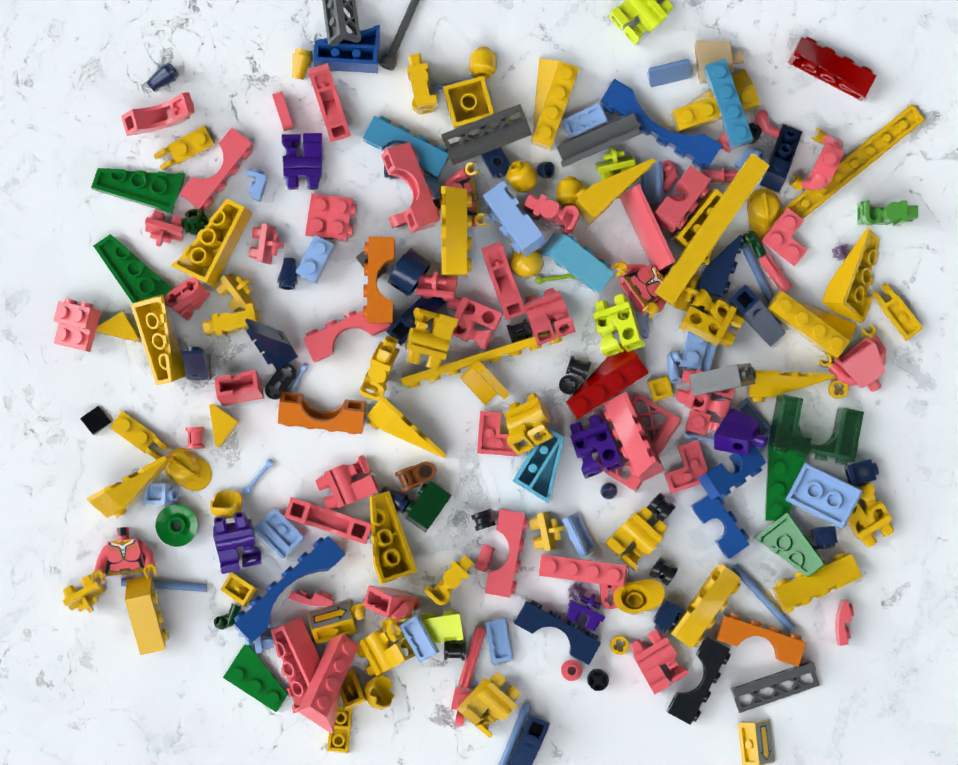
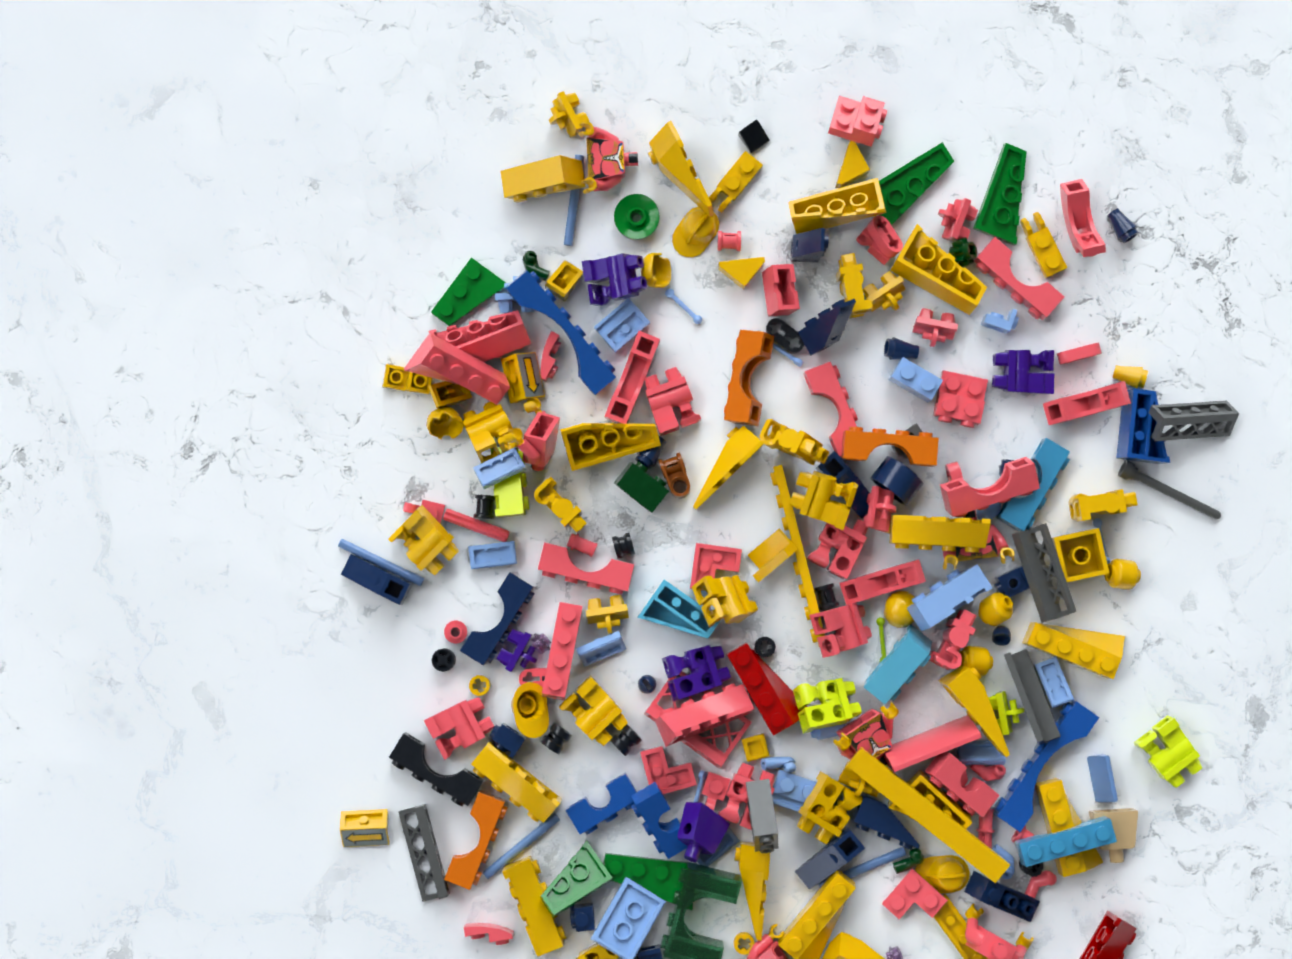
camera: 90 degrees right, 0 degrees up
light blue bracket [144,483,178,505] -> none
black bush [566,355,592,380] -> none
coral axle [759,254,793,292] -> none

